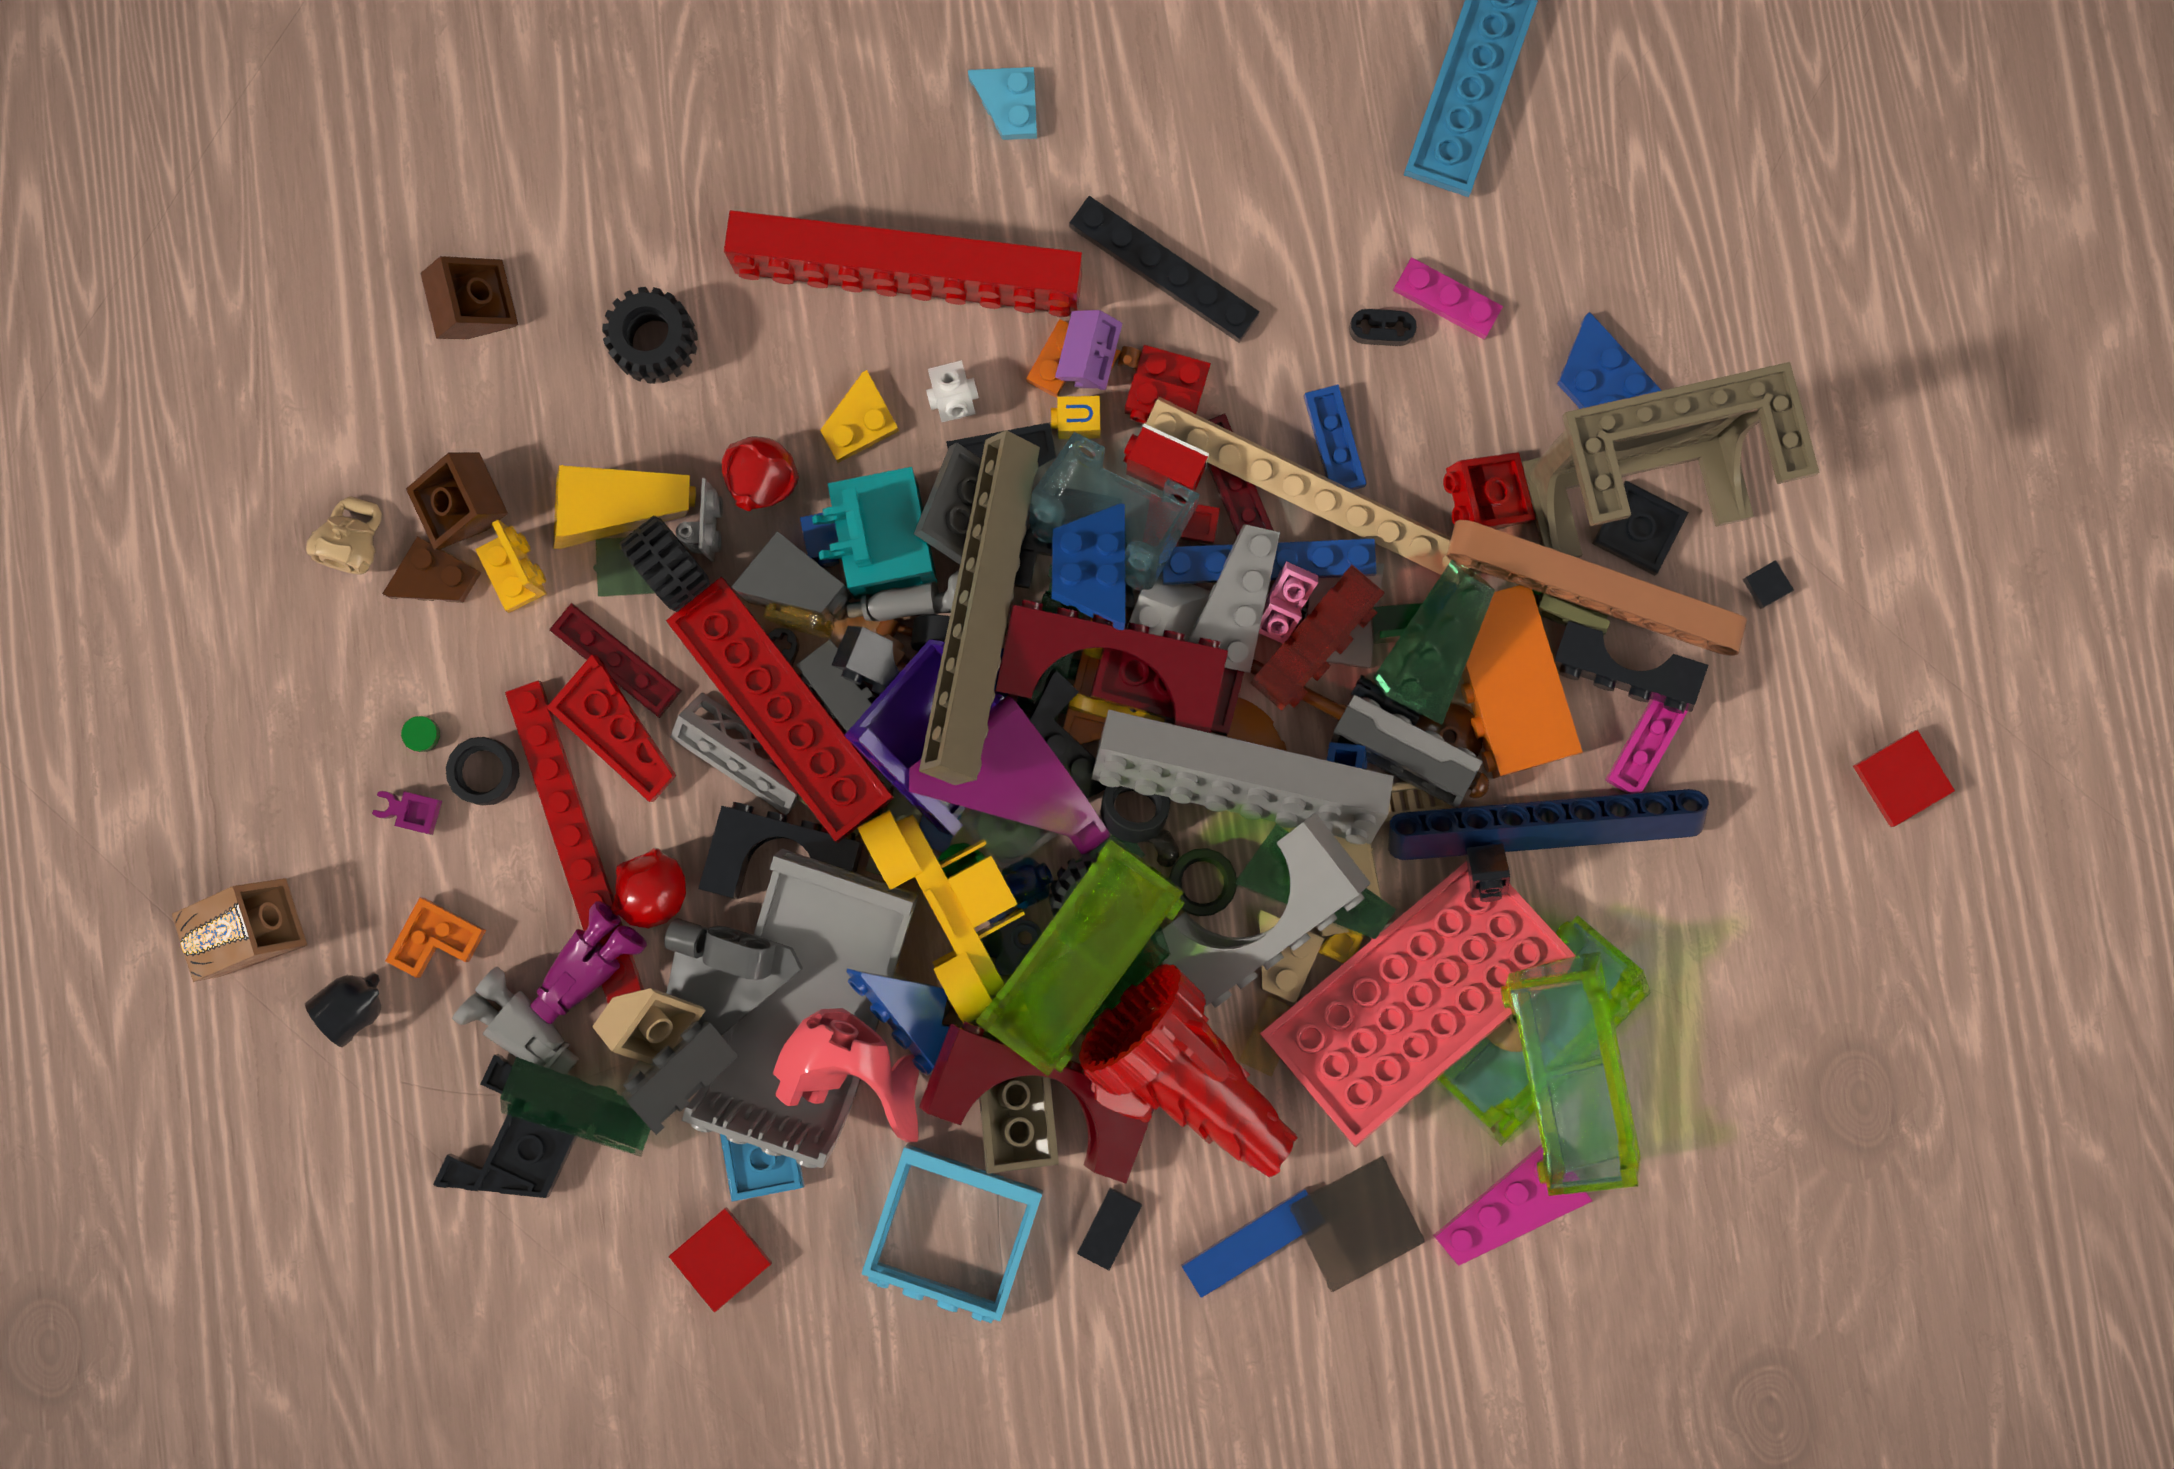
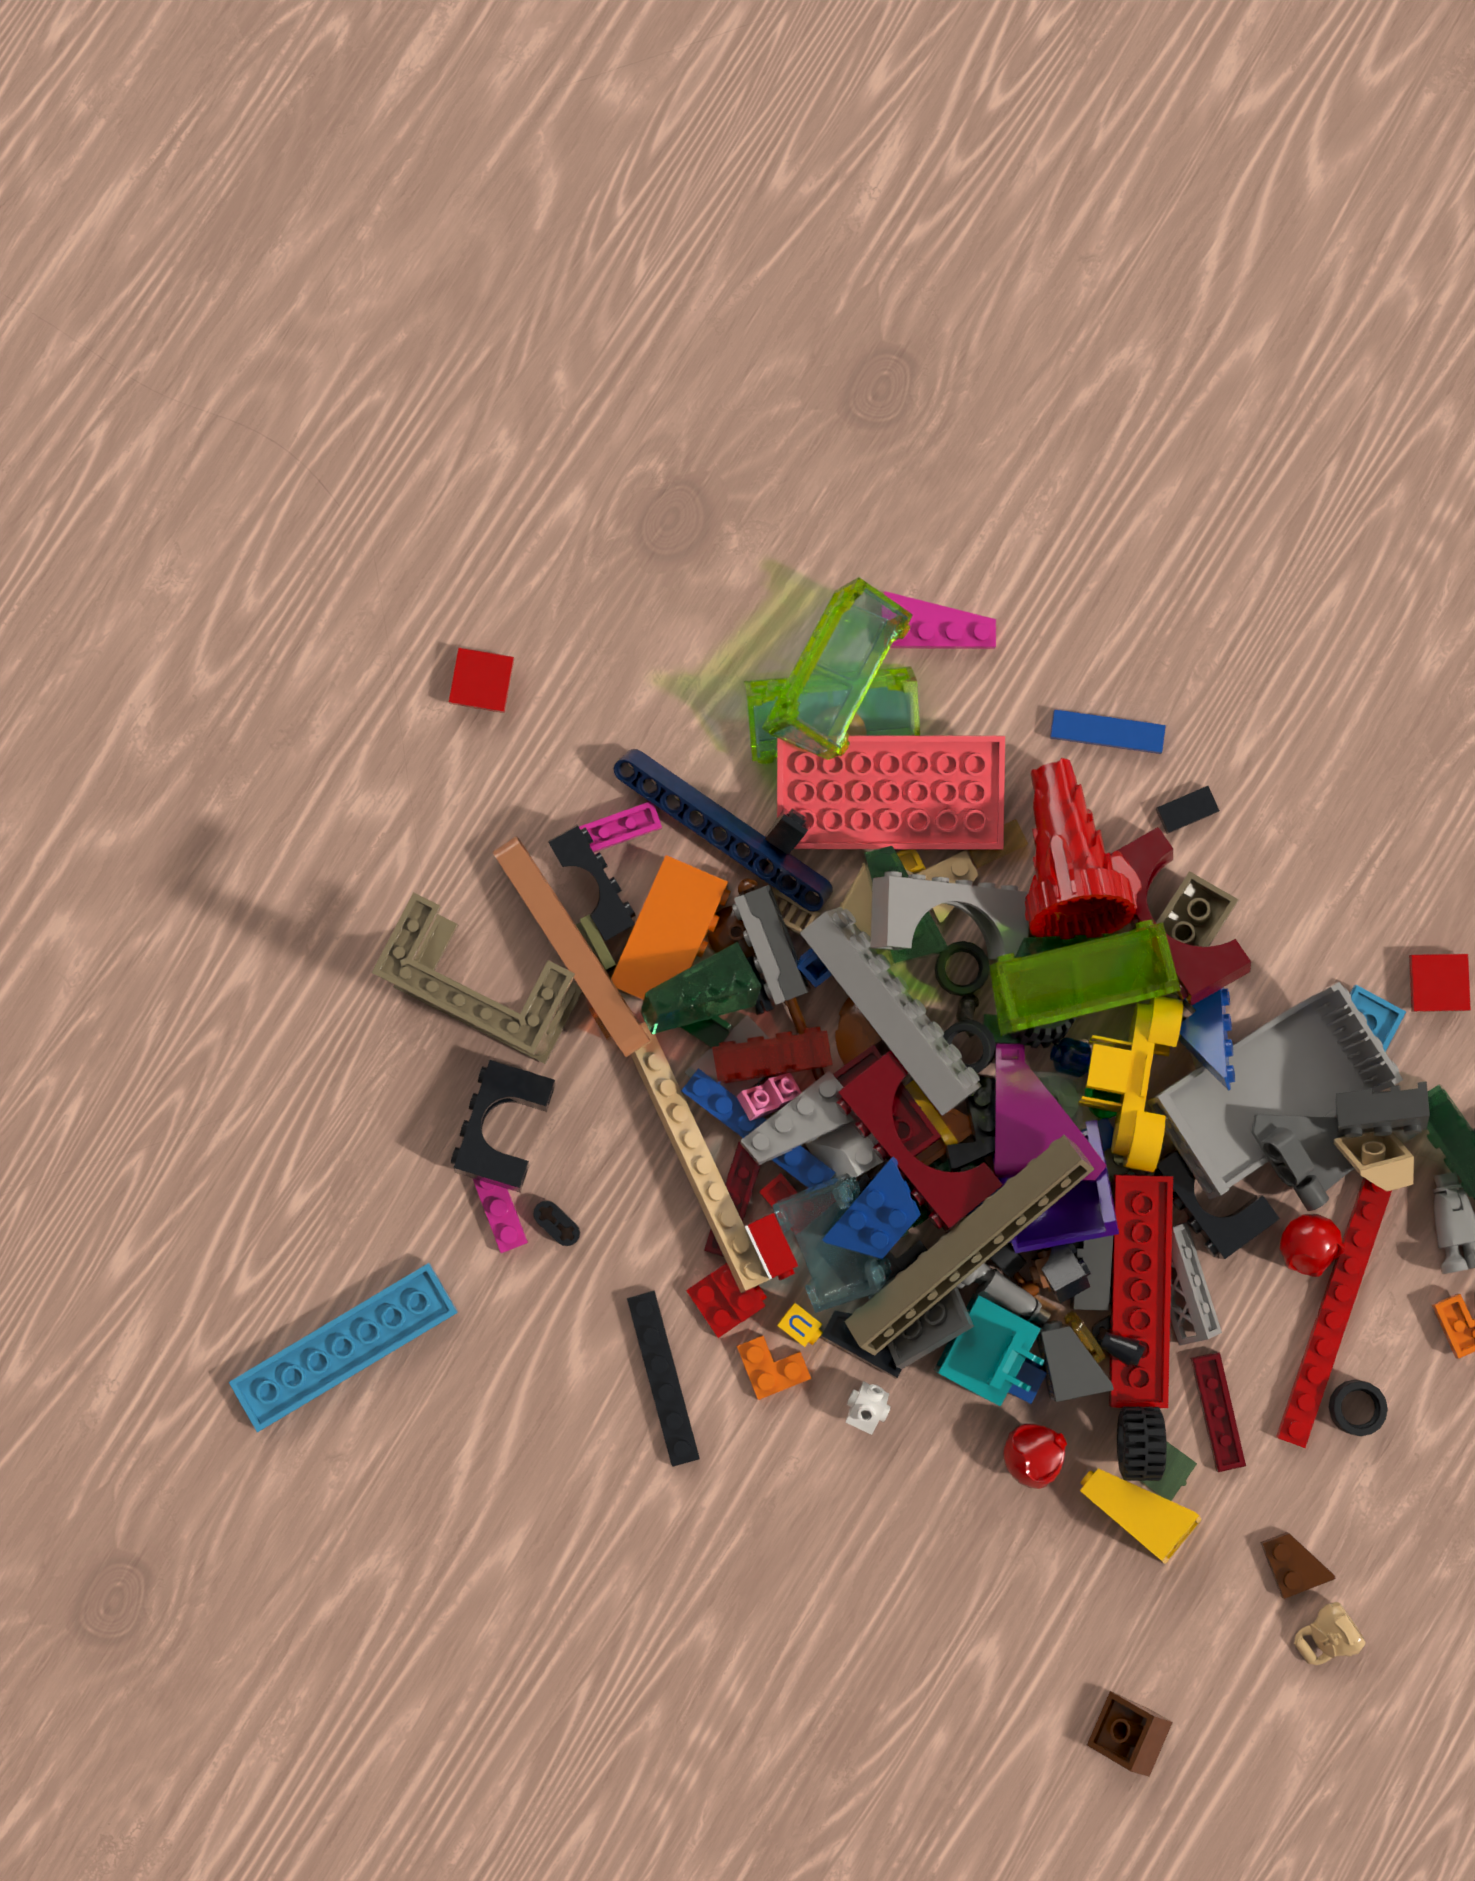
camera: 145 degrees left, 0 degrees up
magenta plate [372,791,442,835] -> none
green tile [401,716,440,752] -> none
reddish brown slope [406,452,508,550] -> none
yellow bracket [475,520,547,613] -> none
magenta piece [530,901,647,1024] -> none
red wing [546,654,677,802] -> none
black tyre [602,287,698,384] -> none
light grey hinge [676,478,723,562] -> none
red brick [724,210,1082,317] -> none
coral hips [773,1008,919,1143] -> none
yellow wing [820,370,899,463] -> none
medium azure window [861,1144,1043,1323] -> none
medium azure wing [968,67,1037,140] -> none
dark blue plate [981,907,1043,975] -> none
medium lavender hinge [1055,310,1123,390] -> none
dark orange hand [1117,346,1142,371] -> none
clear smoke piece [1289,1156,1425,1292] -> none
blue plate [1304,384,1366,490] -> none
red plate [1443,452,1536,529] -> none
blue wing [1557,312,1662,409] -> none
black tile [1592,481,1689,576] -> none
black tile [1742,560,1794,609] -> none
none -> black arch [450,1060,556,1193]
none -> black cone [1100,1332,1145,1367]

